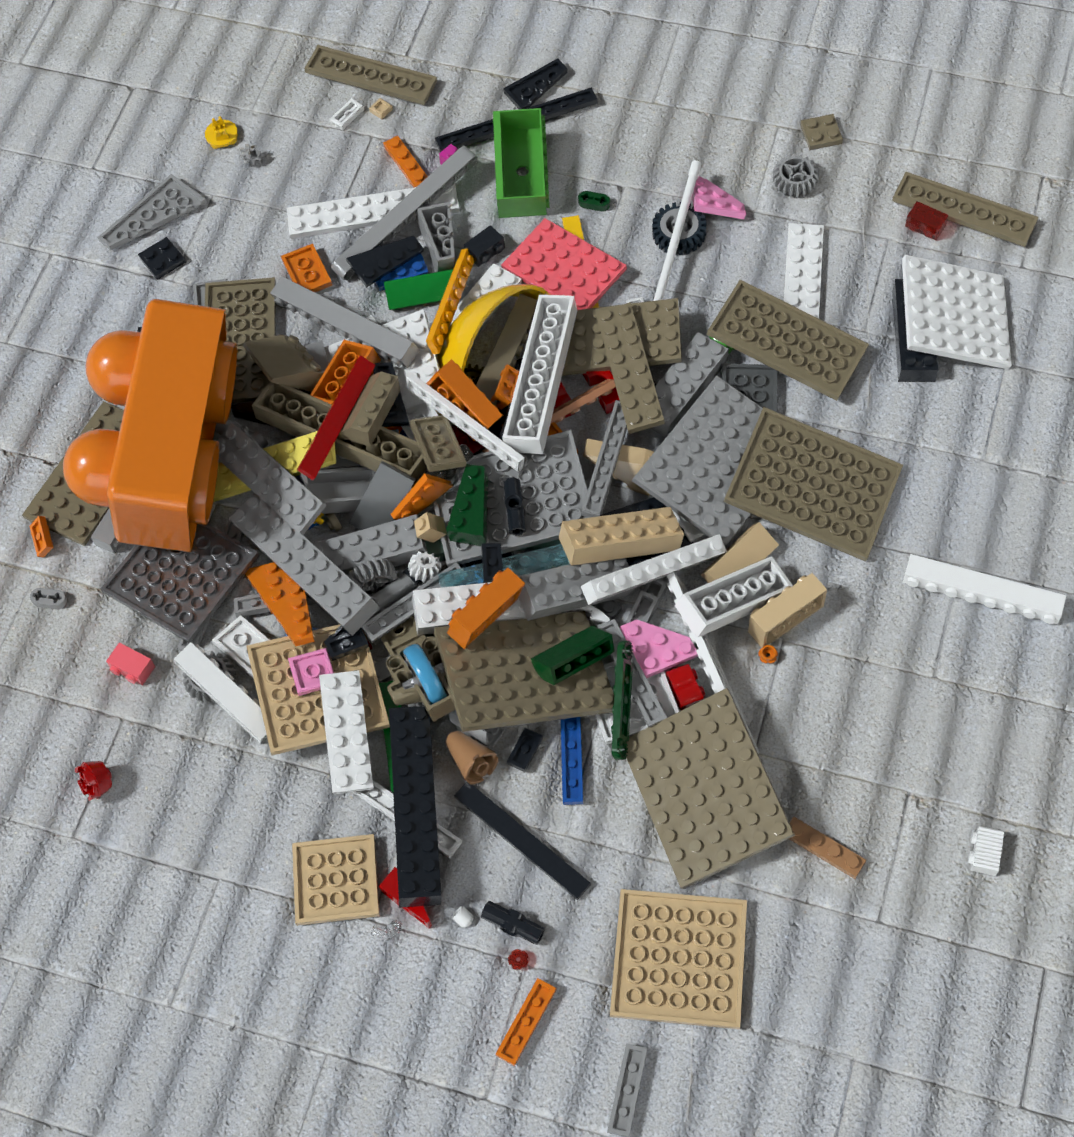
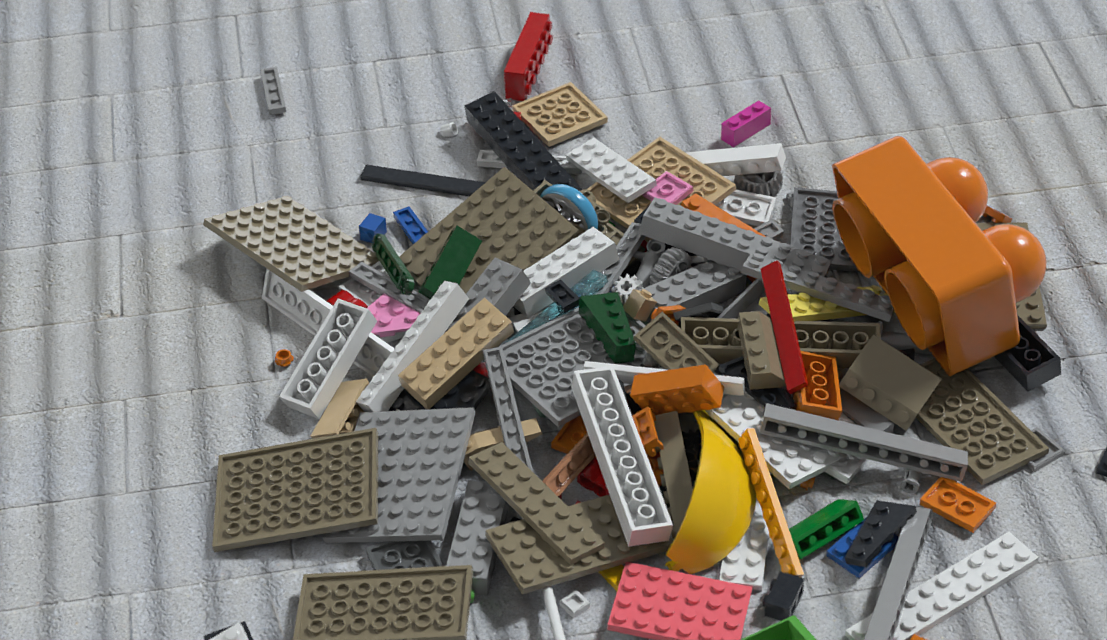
camera: 150 degrees right, 20 degrees down
red cone [75,761,112,801] -> none
coral brick [106,642,156,686] -> none
light grey wedge [417,202,455,272] -> none
orange brick [447,568,525,649] -> none
black piece [481,901,545,945] -> none
orange plate [495,978,557,1067] -> none
black piece [503,477,526,536] -> none
clear red plate [508,949,529,970] -> none
tan plate [610,889,747,1029] -> none
tan brick [748,573,827,648] -> none
medium nougat plate [789,817,866,879] -> none
white brick [903,554,1066,624] -> none
white brick [968,826,1004,876] -> none
none -> blue brick [359,213,387,243]
none -> red brick [504,12,553,101]
none -> dark pink brick [721,100,771,148]

